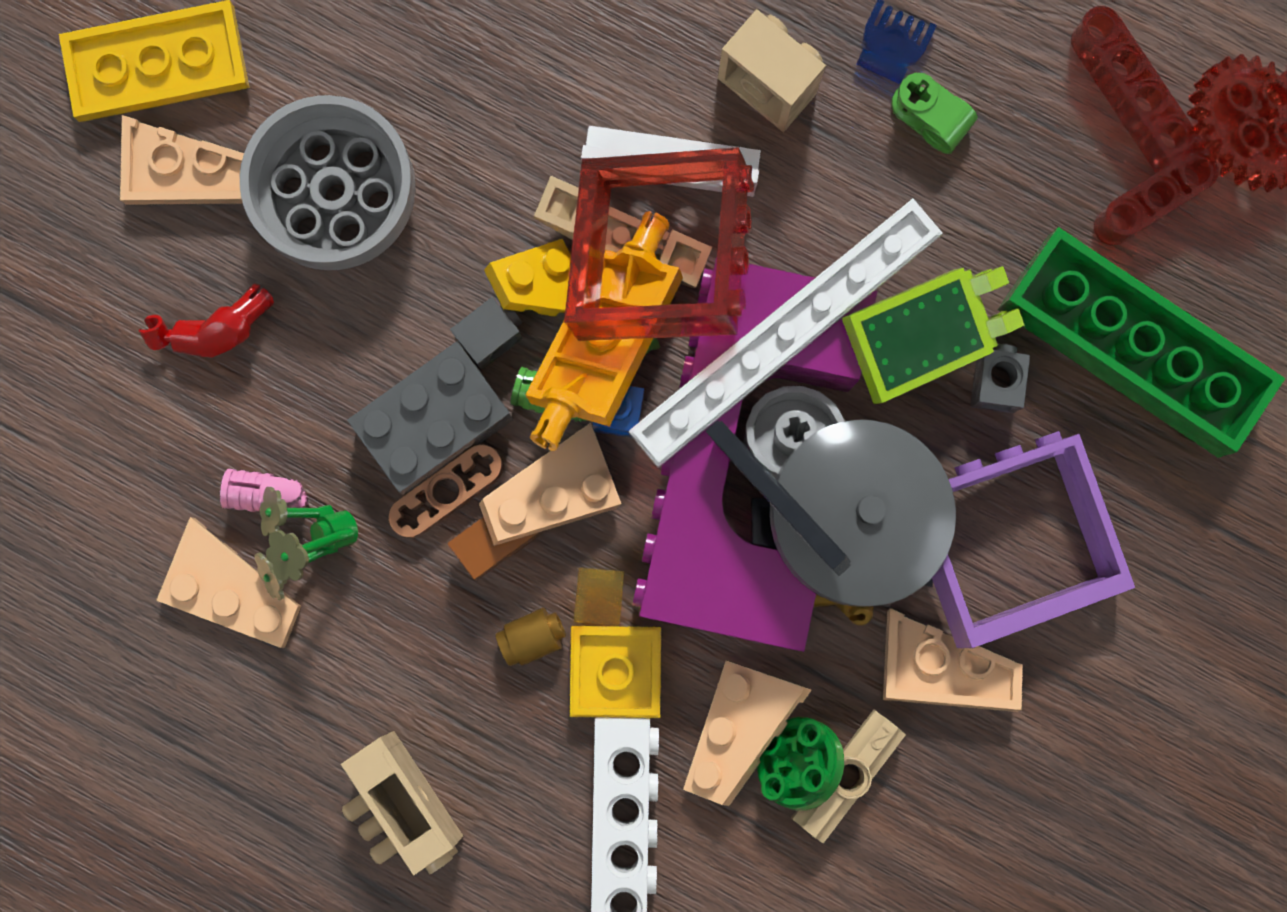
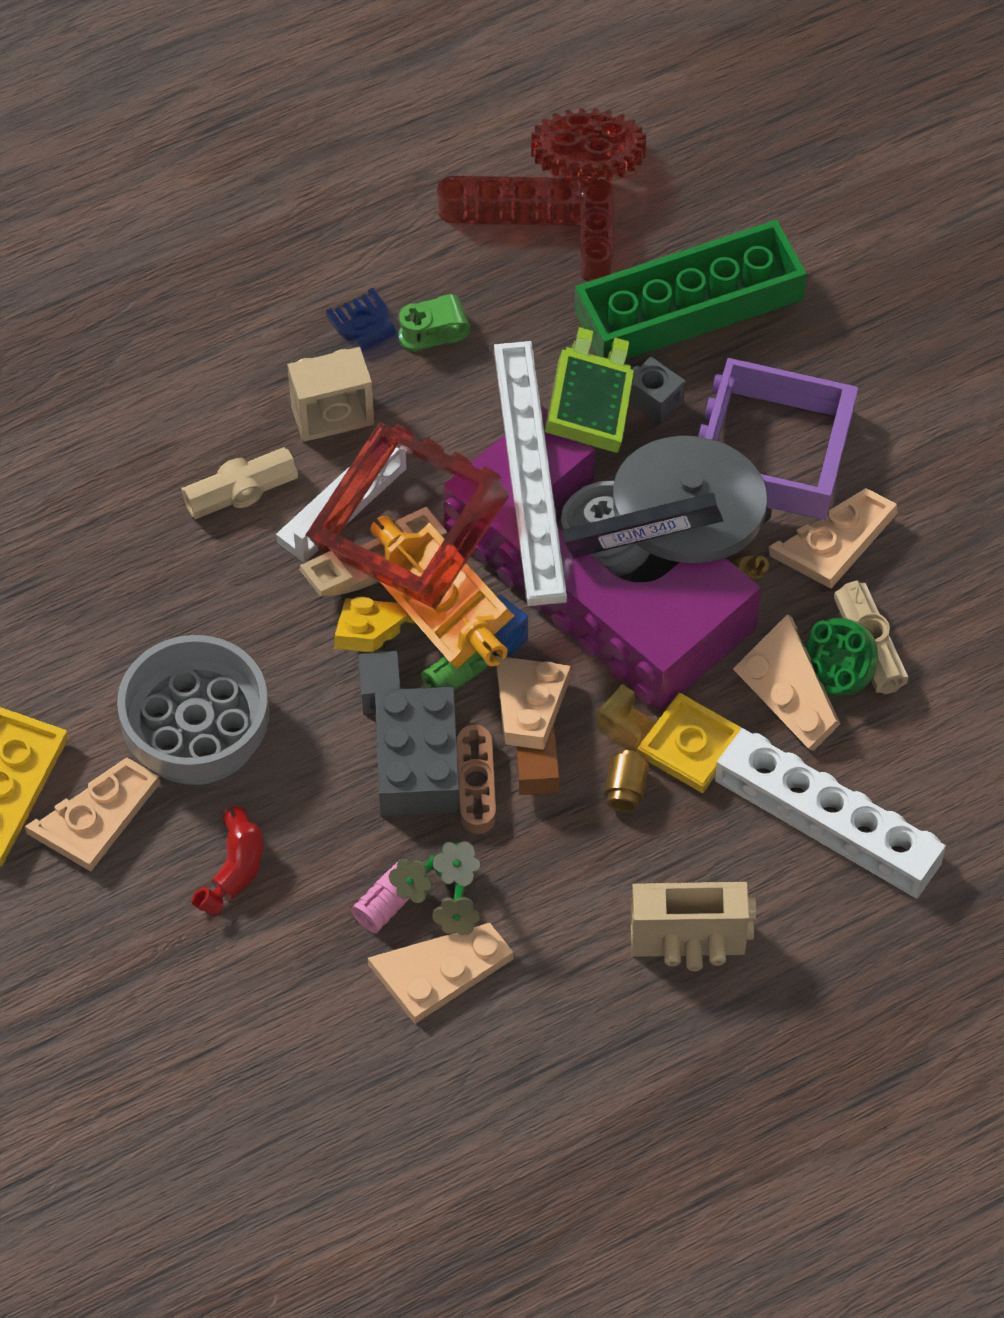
camera: 55 degrees left, 25 degrees down
none -> tan piece [181,447,298,519]

